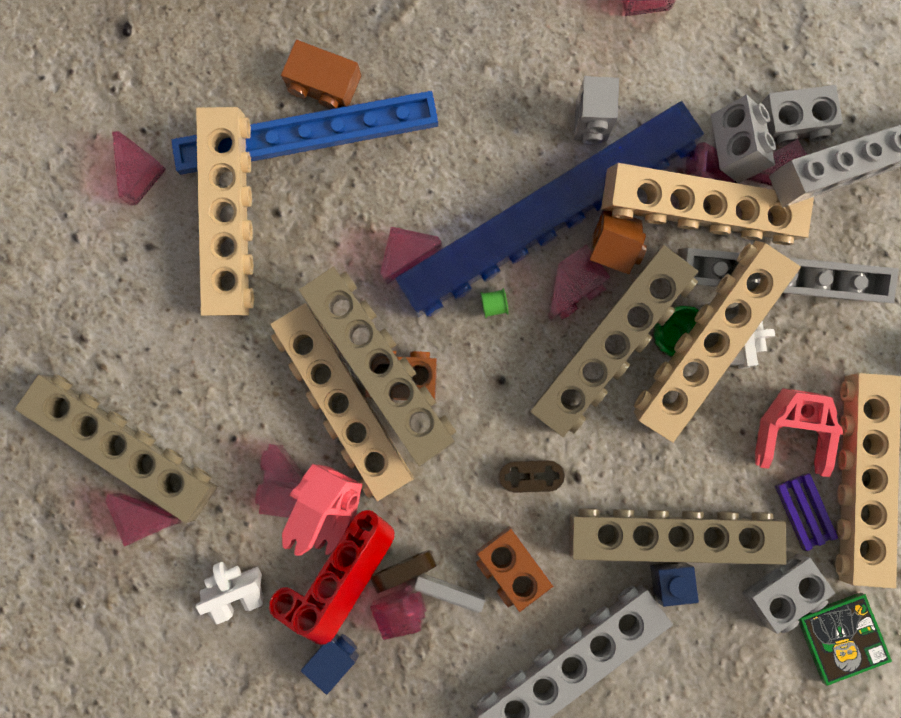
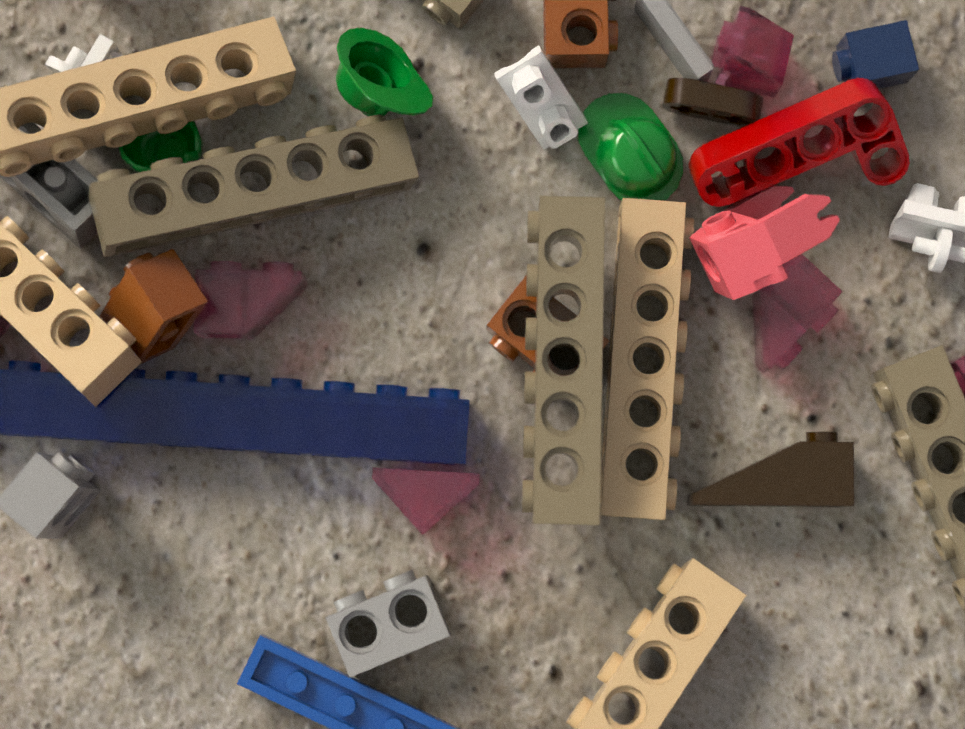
camera: 150 degrees left, 0 degrees up
bright green axle [480,288,509,319] -> none
dark brown beam [499,460,565,493] -> none
none -> light grey brick [326,570,451,678]
none -> green piece [336,27,433,117]
none -> white hips [494,45,588,150]
none -> green piece [578,93,683,201]
none -> dark brown slope [687,432,854,507]

